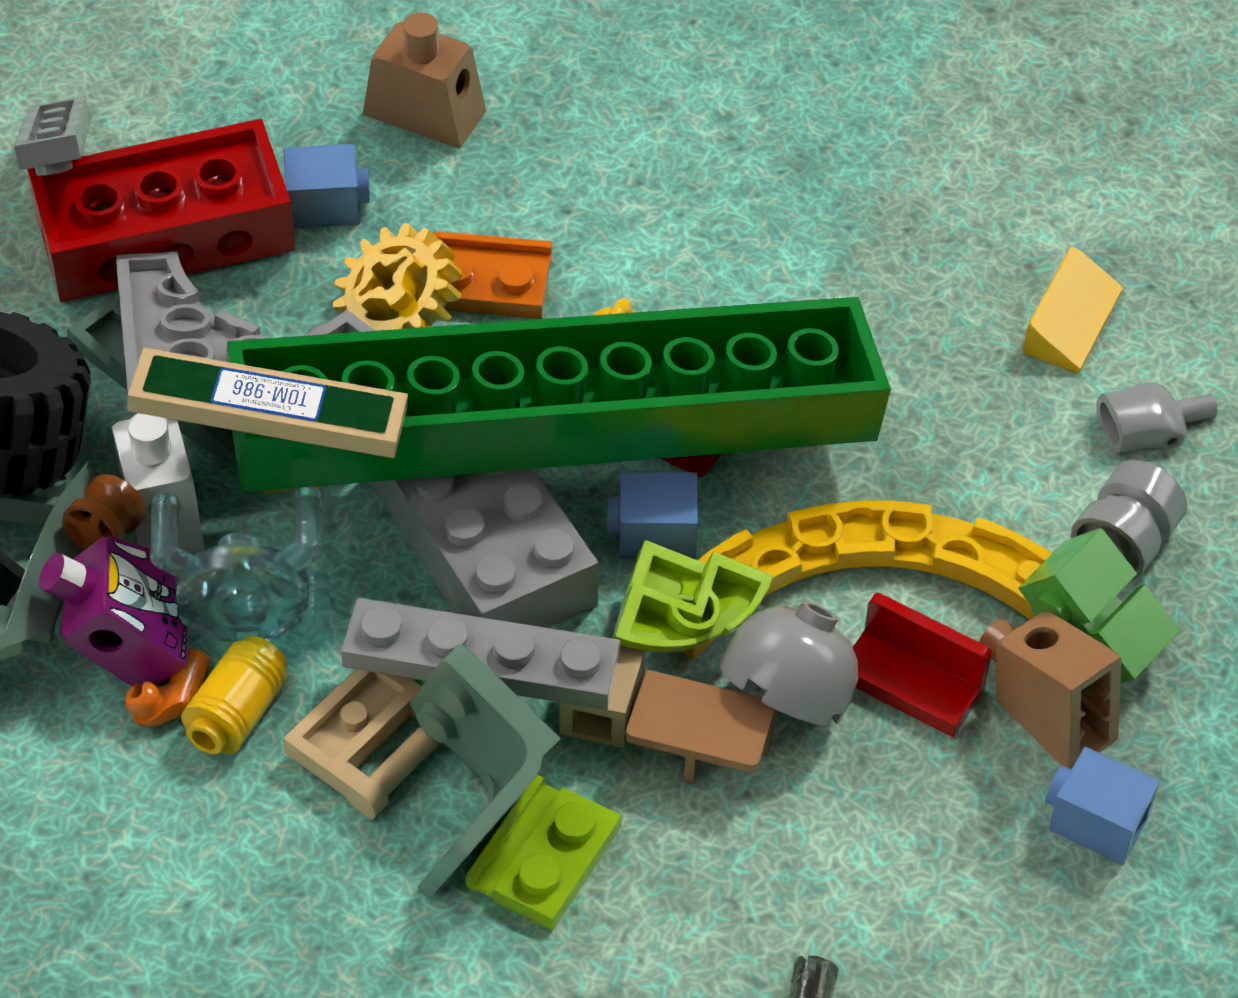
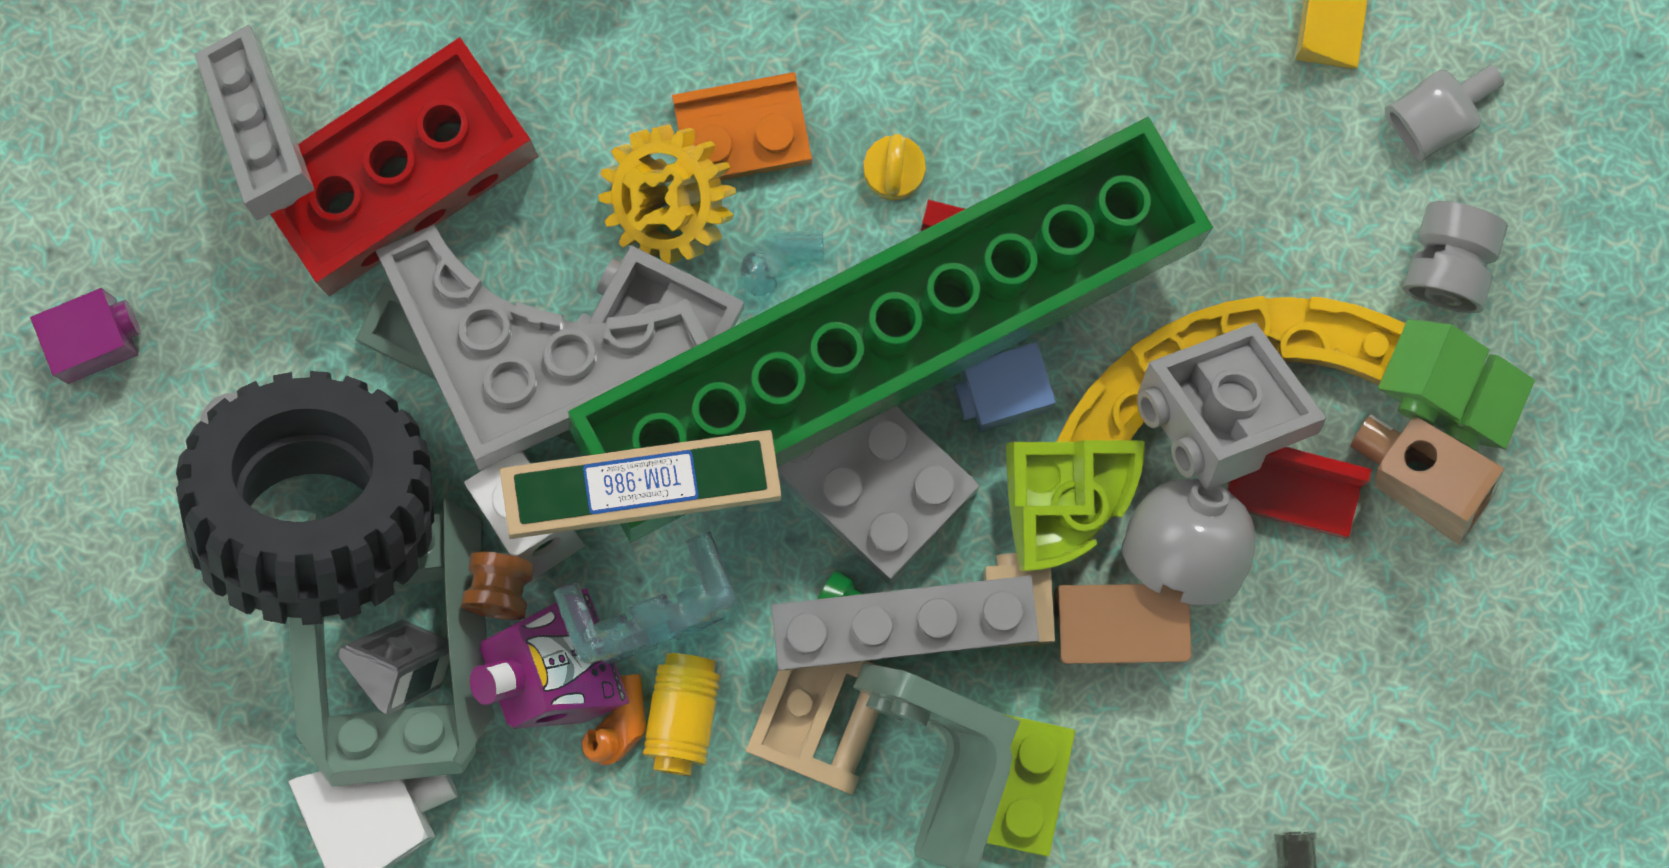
camera: 15 degrees left, 30 degrees up
medium blue brick [283,144,370,228] -> none
medium blue brick [1045,746,1160,865] -> none
none -> light grey plate [1137,322,1326,491]

